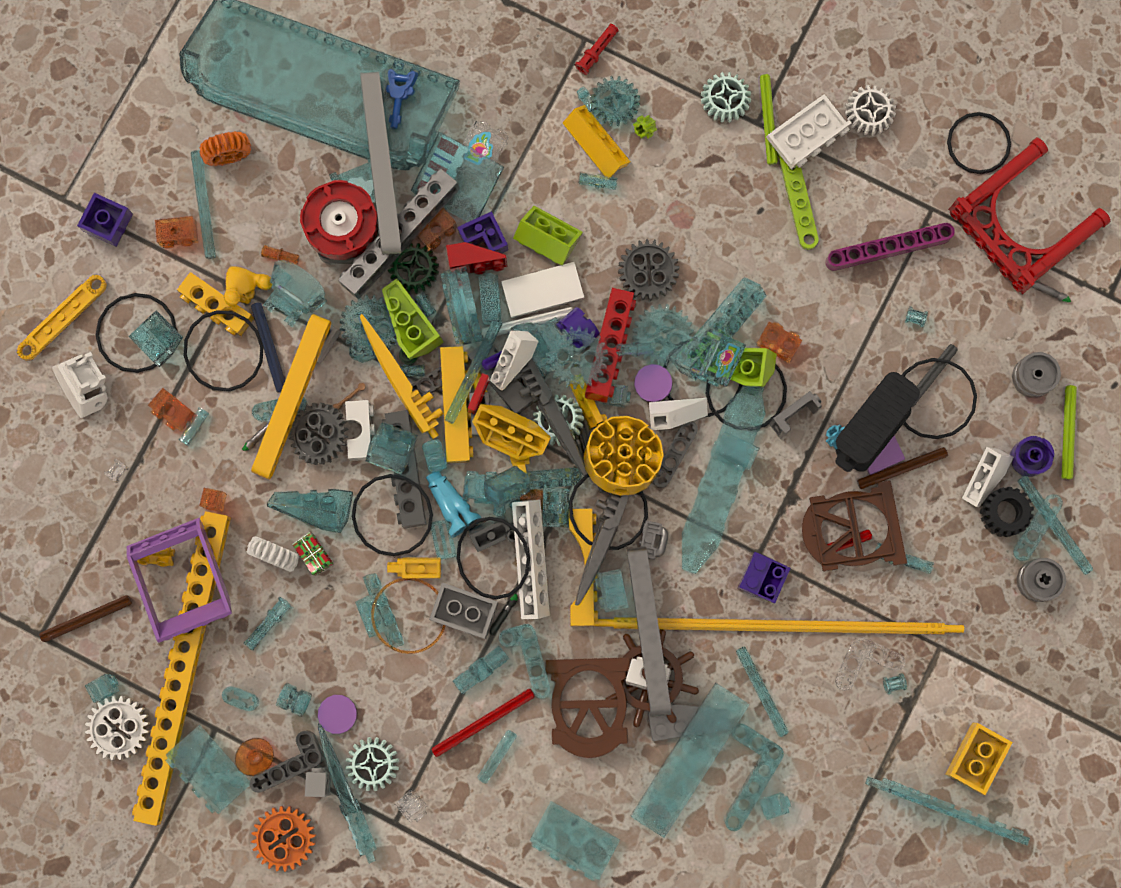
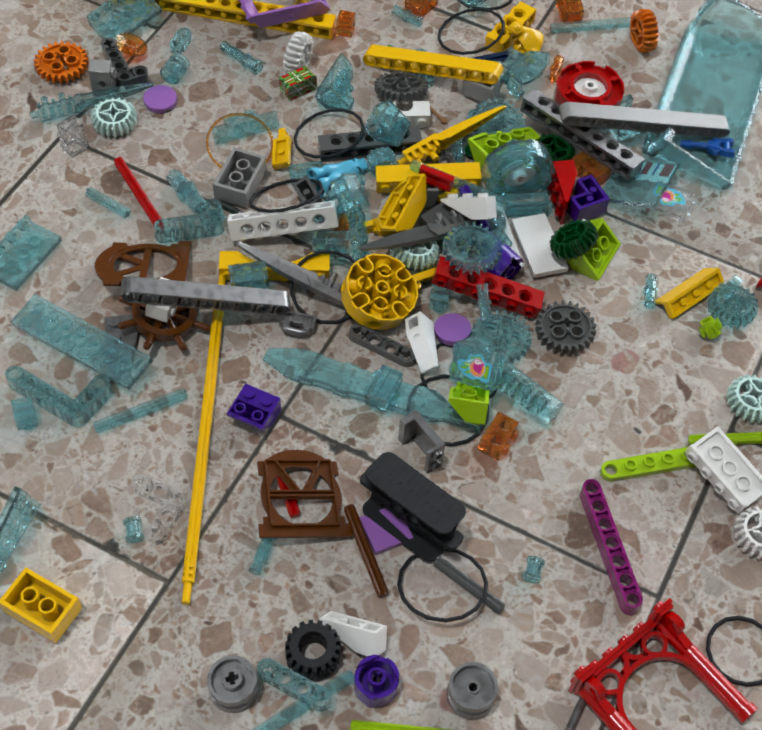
camera: 85 degrees right, 25 degrees down
none -> dark green gear [549,219,599,261]

